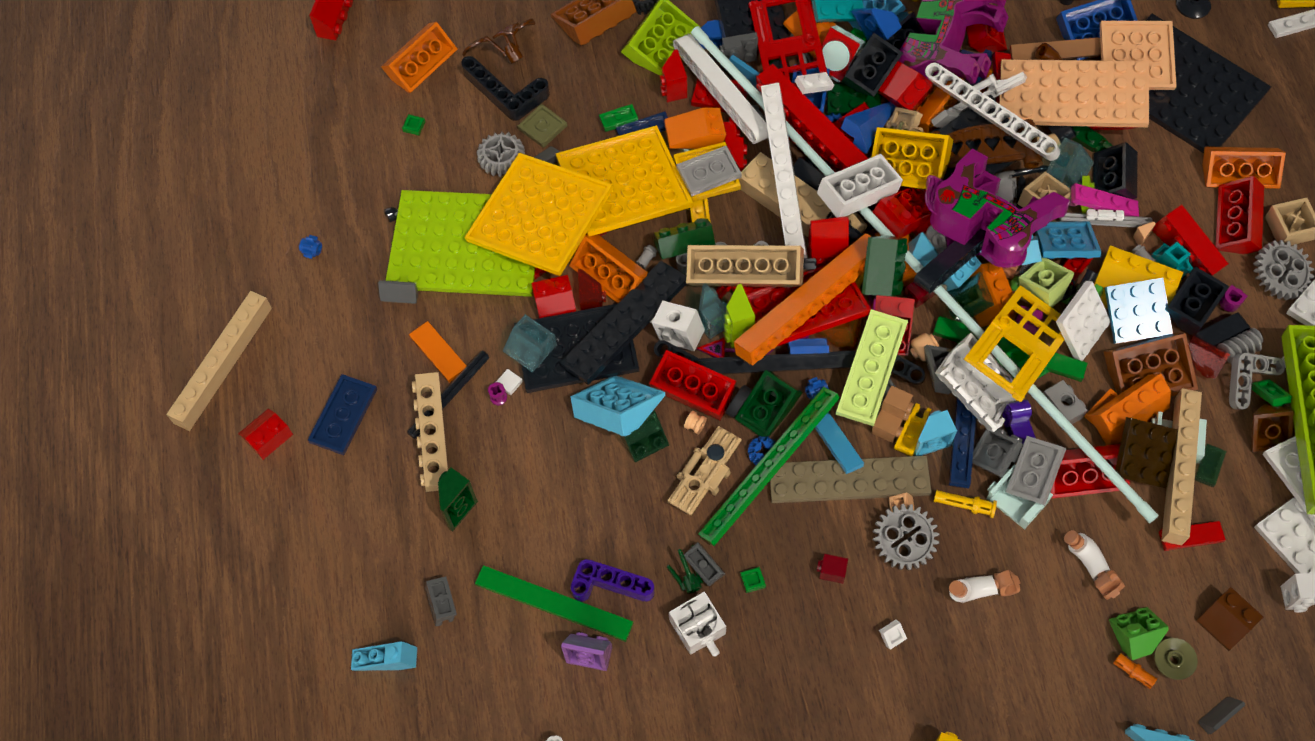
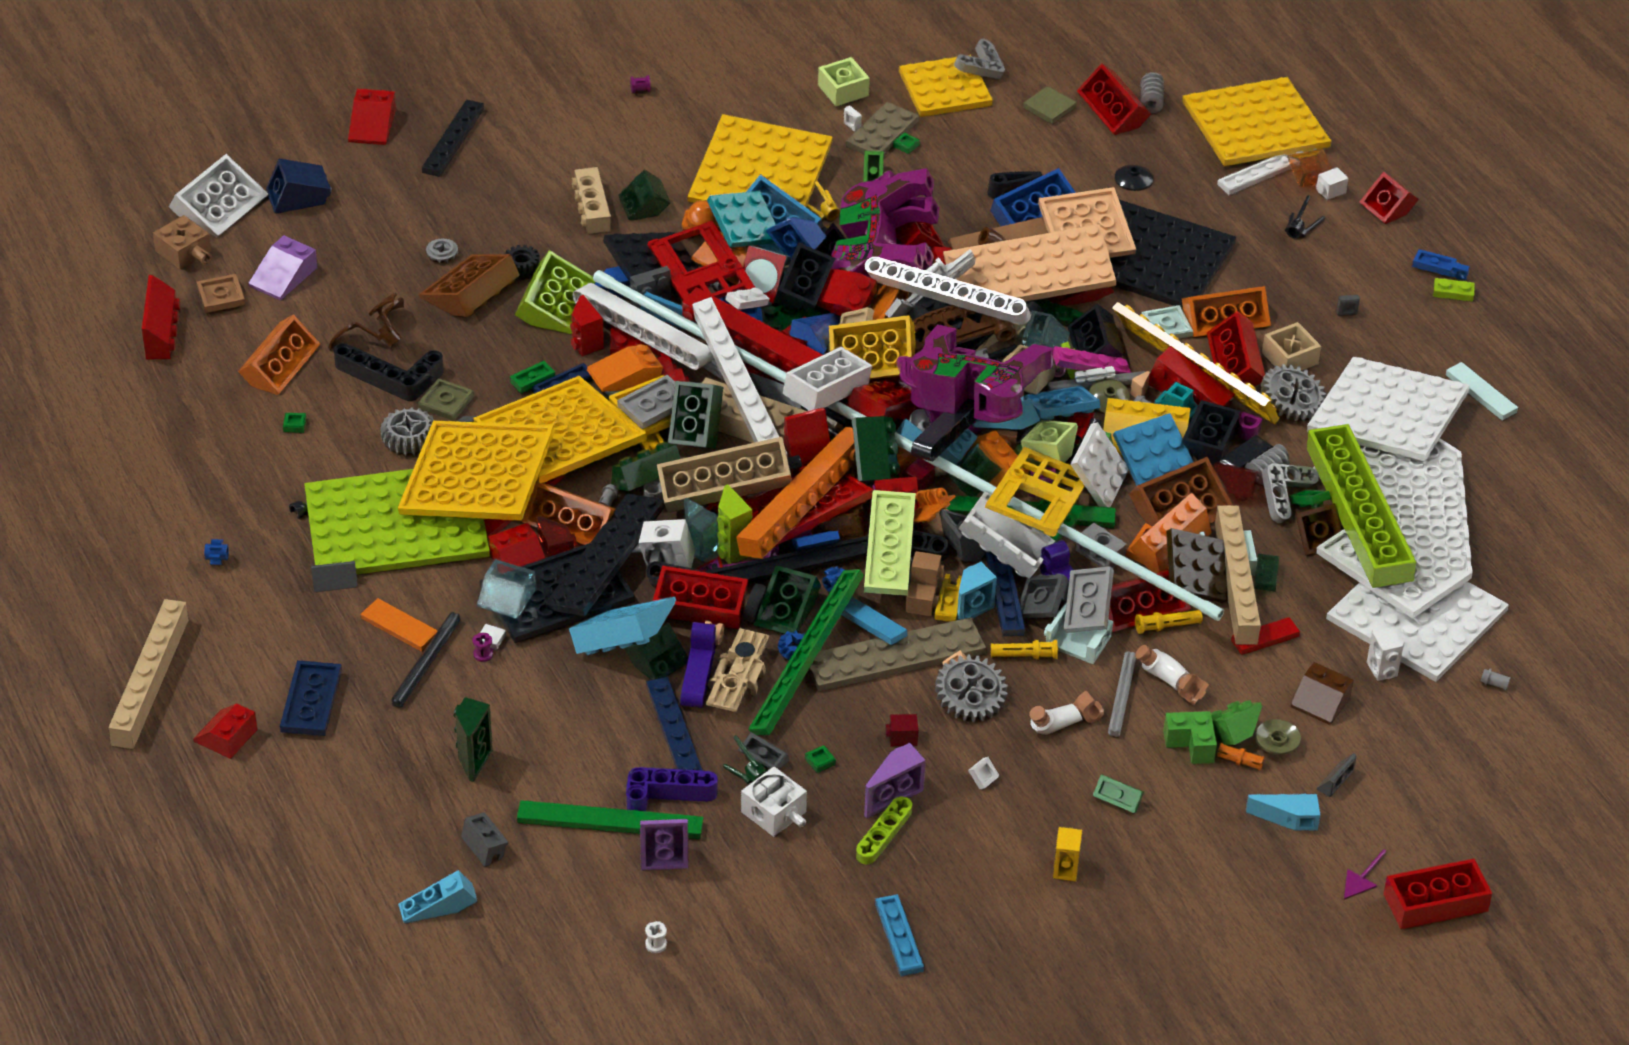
camera: 20 degrees left, 20 degrees down
tan brick [412,372,448,492] -> none
none -> dark blue plate [646,677,702,771]
none -> dark green slope [668,381,724,449]
none -> dark purple beam [680,622,716,708]
none -> lime beam [856,796,912,864]
none -> medium lavender slope [864,743,925,818]
none -> orange hinge [913,488,956,524]
none -> olive dish [1089,378,1130,414]
none -> green plate [1092,774,1144,813]
none -> light grey axle [1108,651,1136,737]
none -> yellow plate [1113,302,1280,425]
none -> yellow pin [1135,610,1203,634]
none -> light aqua tile [1142,305,1193,339]
none -> bright green brick [1163,711,1217,764]

